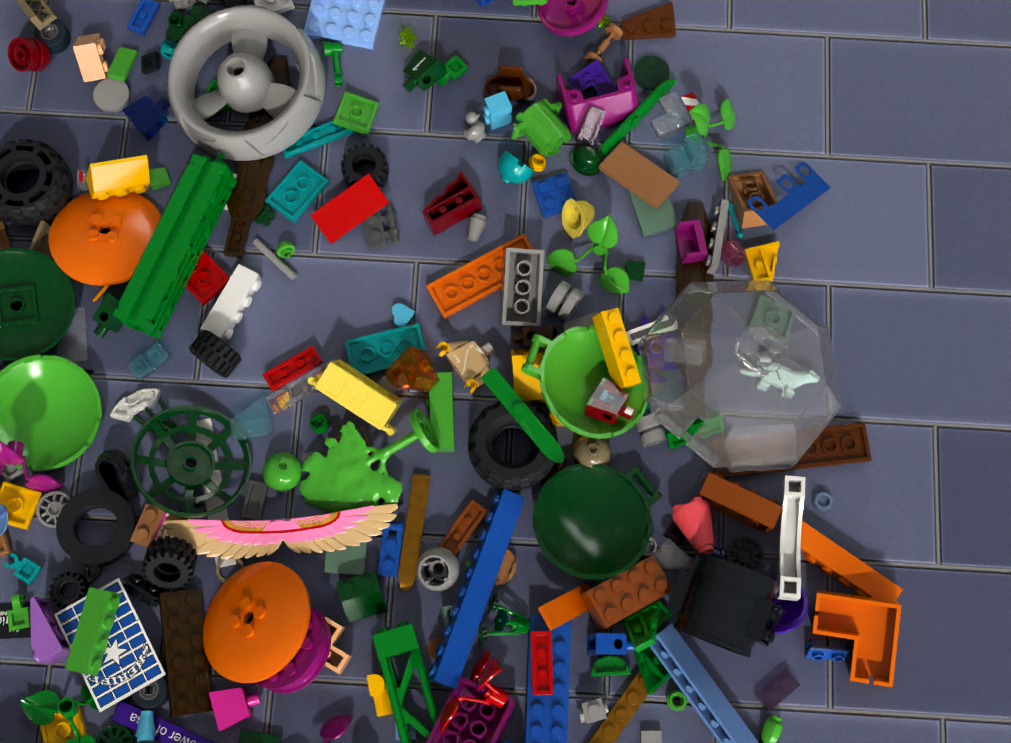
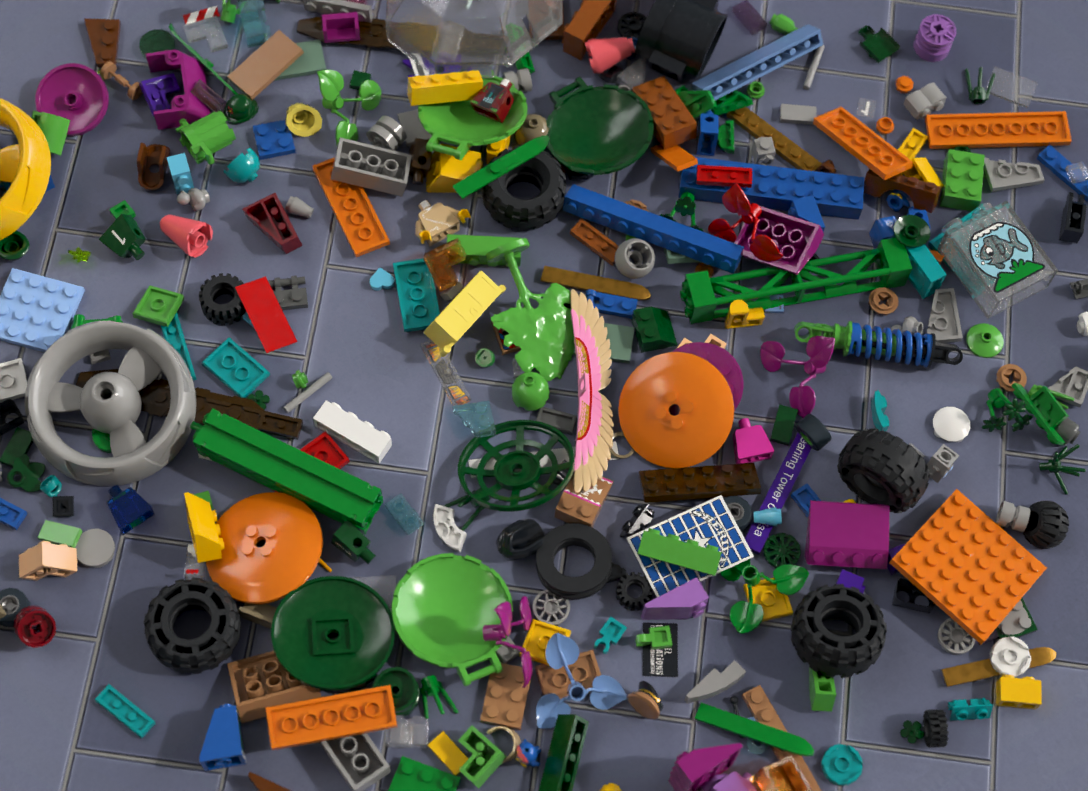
camera: 90 degrees left, 10 degrees down
black tyre [142,536,197,590] -> none
black tyre [189,330,242,378] -> none
red plate [262,345,323,392] -> none
yellow plate [528,154,546,172] -> none
none -> coral cone [160,215,213,258]

